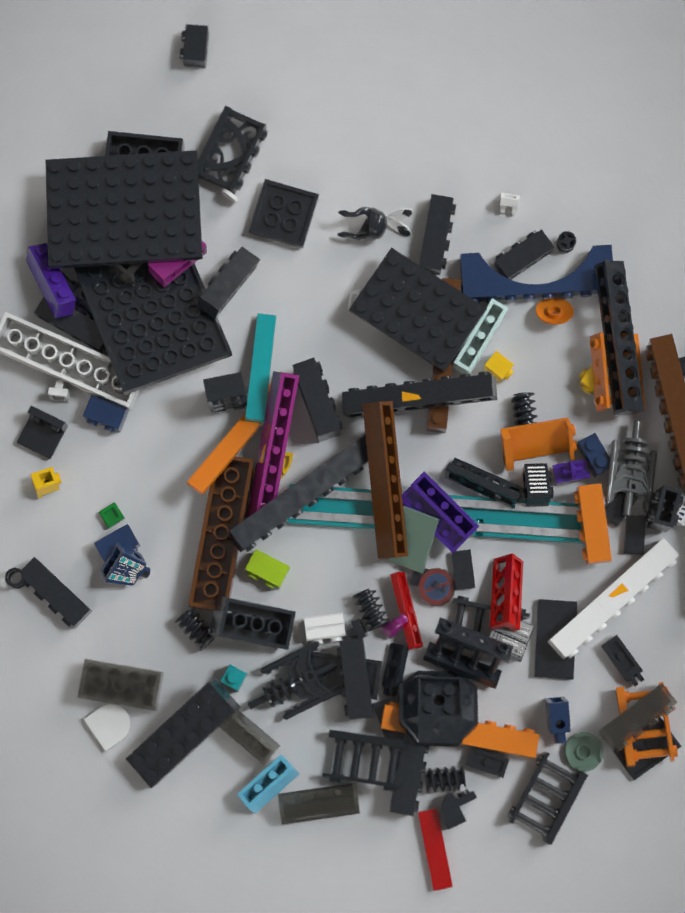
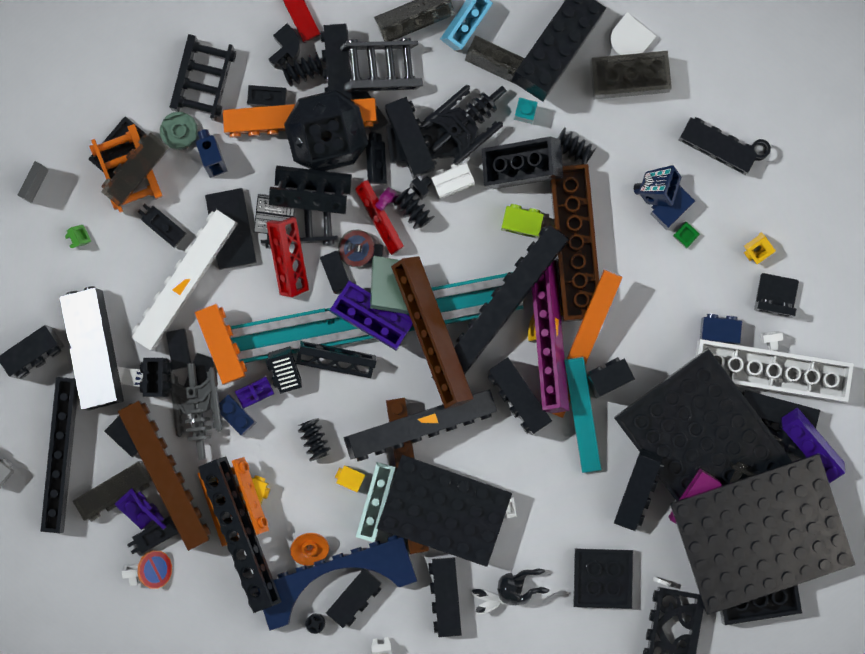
camera: 170 degrees right, 5 degrees up
orange panel [500,417,577,471] -> none

